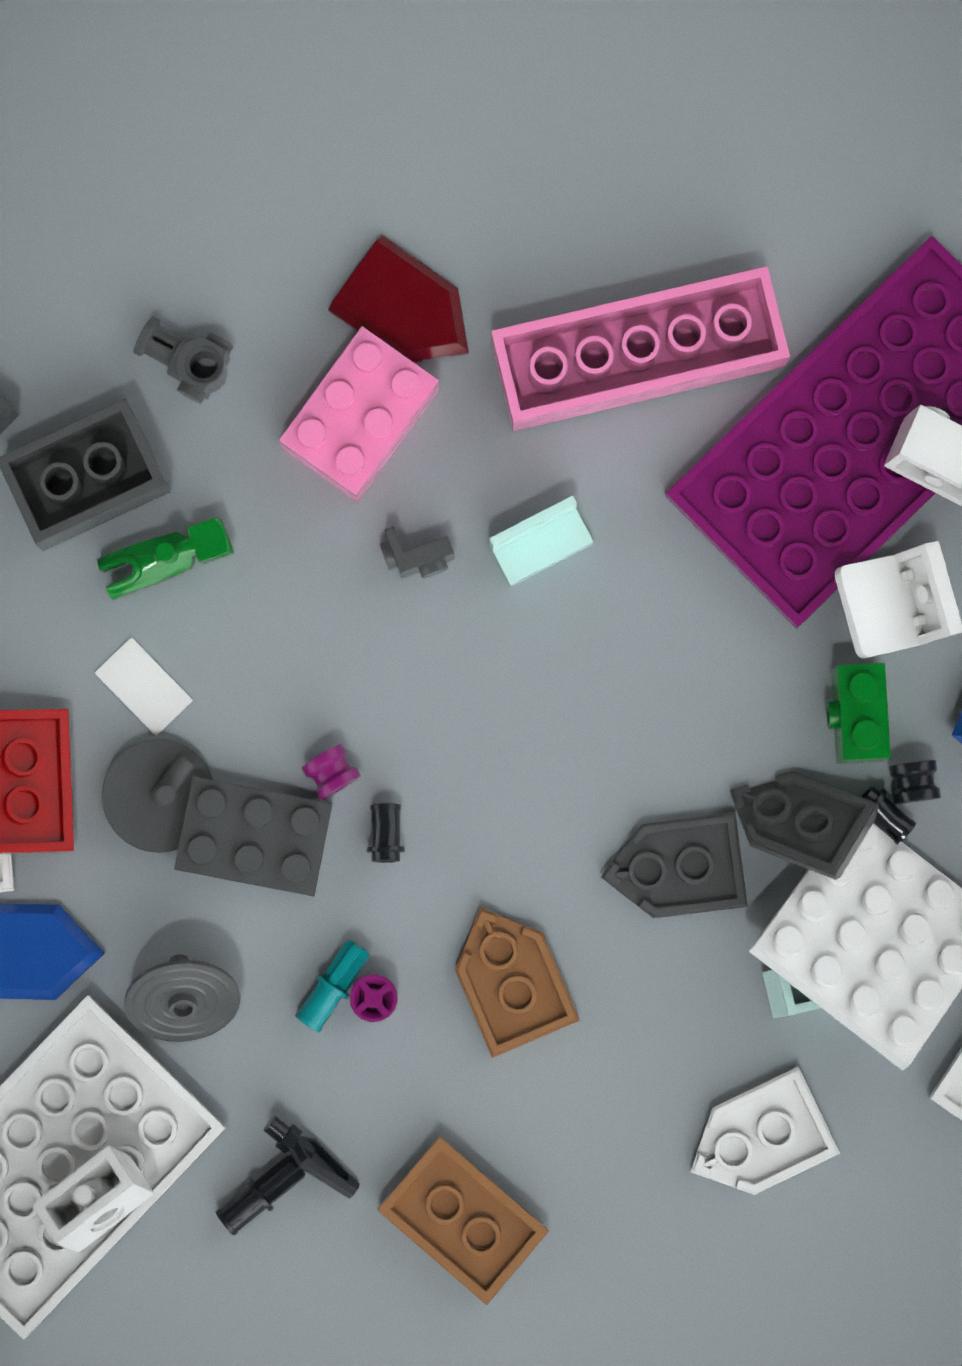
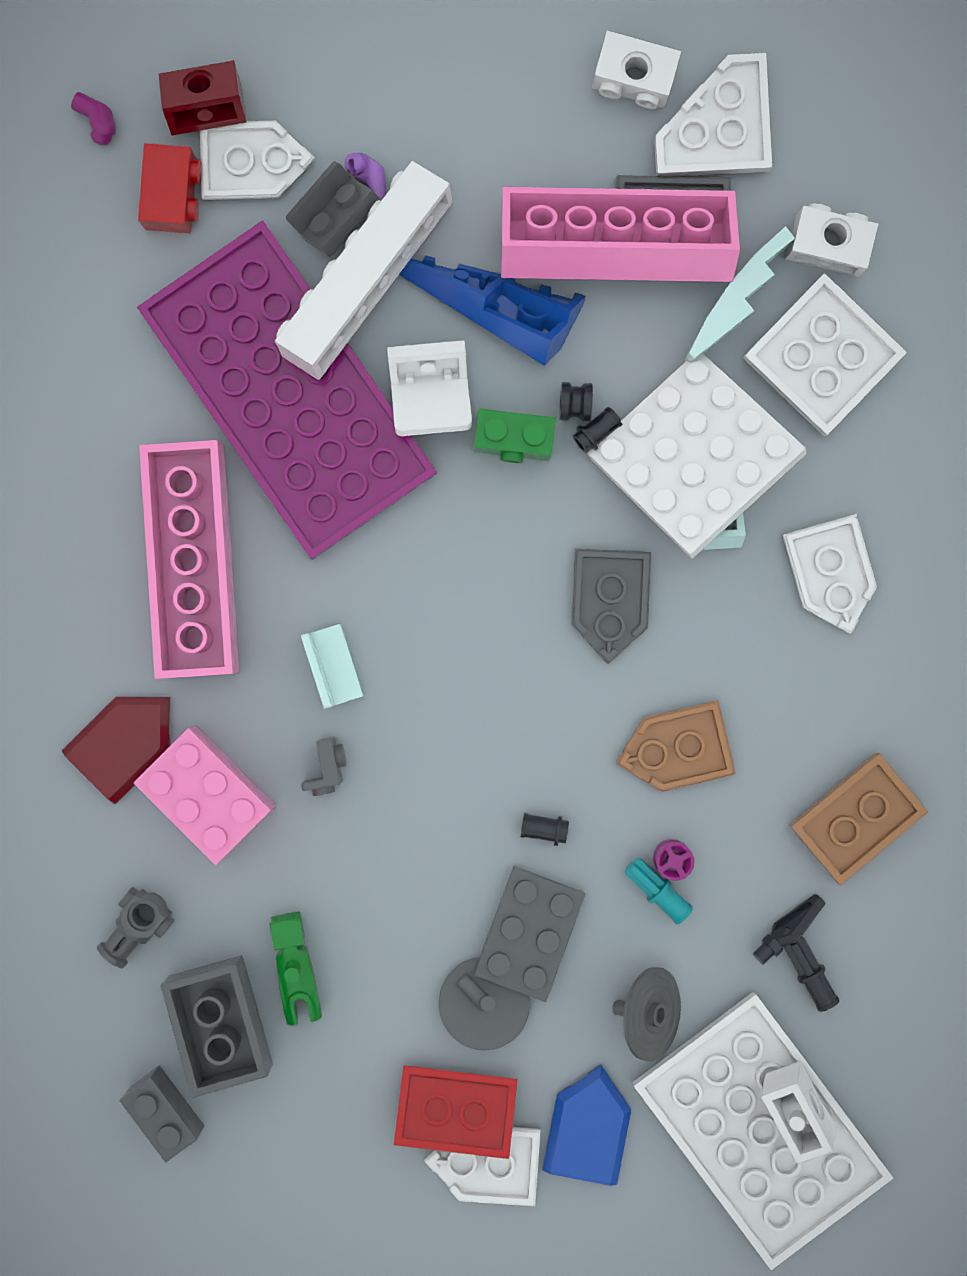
camera: 75 degrees left, 5 degrees up
white sticker [94,637,193,736] -> none
magenta wheel [301,744,361,801] -> none
dark grey tile [730,771,879,880] -> none

